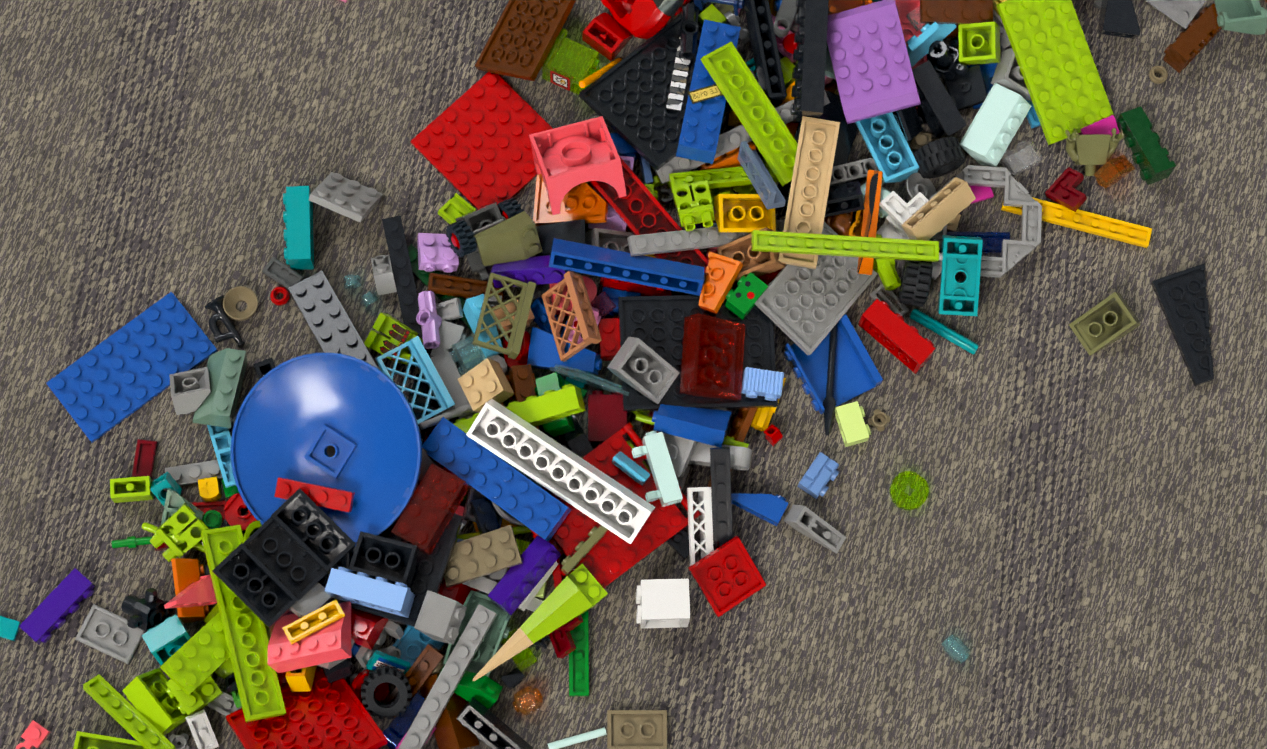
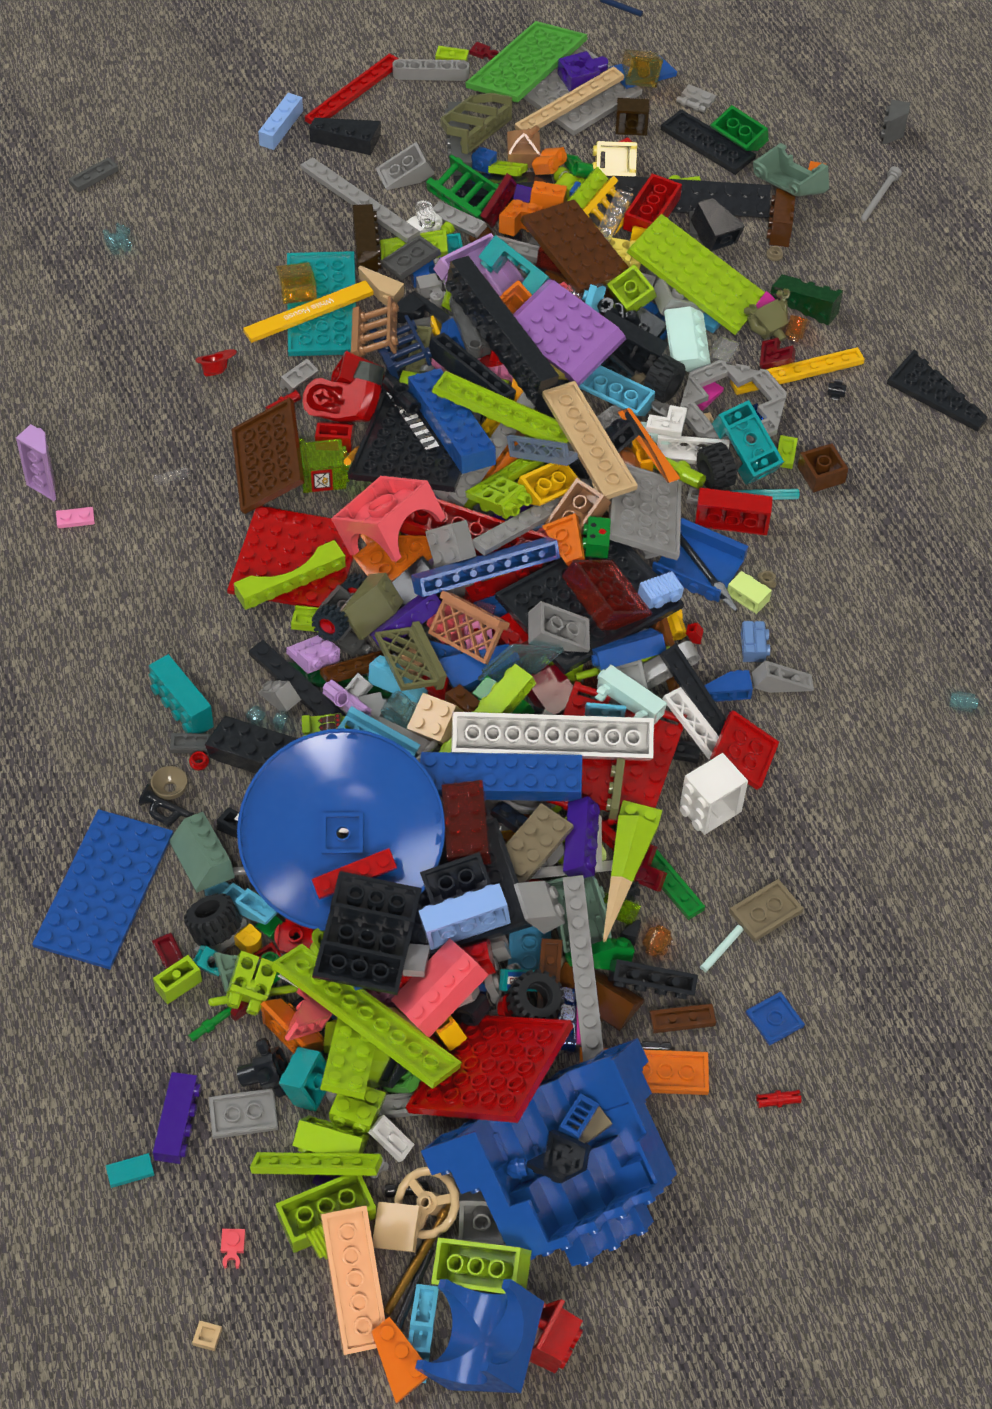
camera: 30 degrees left, 20 degrees down
light grey slope [169,367,211,415] -> none
yellow slope [283,599,345,645] -> none
light grey plate [309,172,383,223] -> none
clear yellow sticker [687,84,723,104] -> none
lime plate [752,230,939,262] -> none
clear neon green plate [889,471,929,510] -> none
tan brick [901,177,976,241] -> none
olive slope [1069,292,1141,356] -> none
none -> black tyre [184,893,242,947]
none -> lime arch [234,540,346,610]
none -> light grey brick [425,520,476,568]
none -> lime plate [778,435,798,469]
none -> reddish brown brick [797,443,848,493]
none -> black gear [827,379,847,401]

